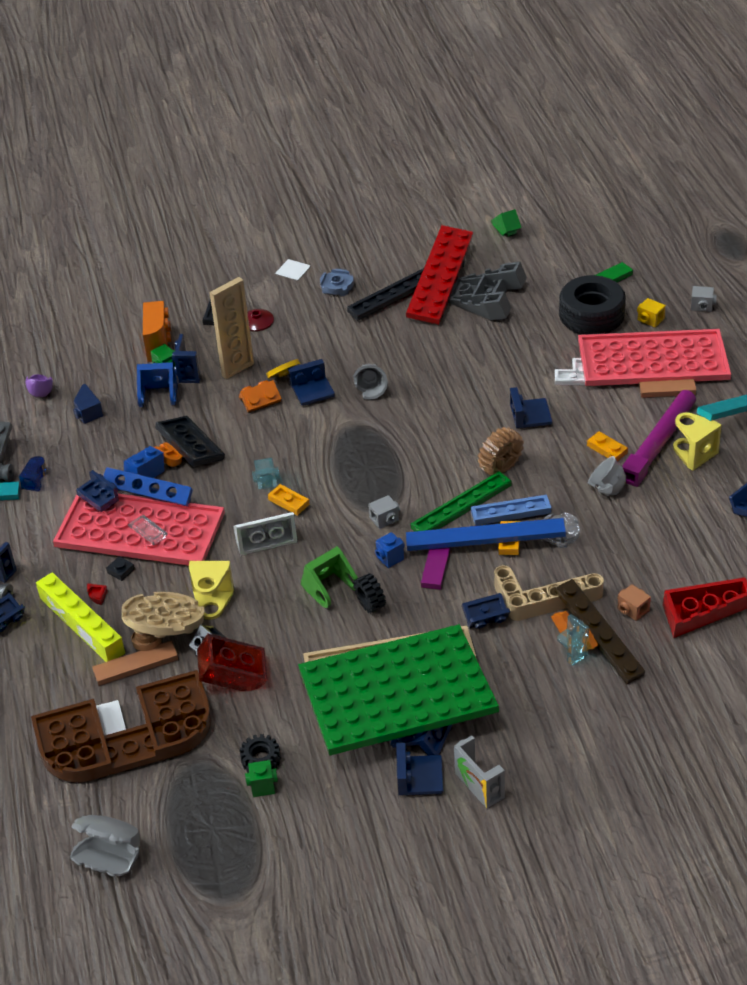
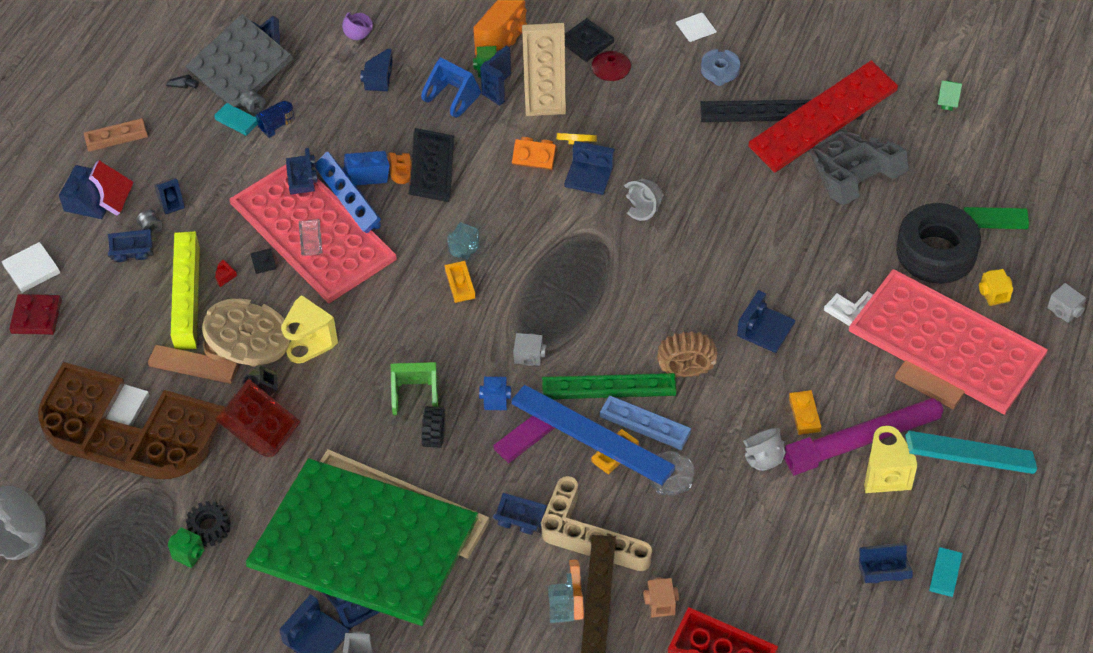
camera: 35 degrees right, 10 degrees up
white slope [233,512,297,556] -> none

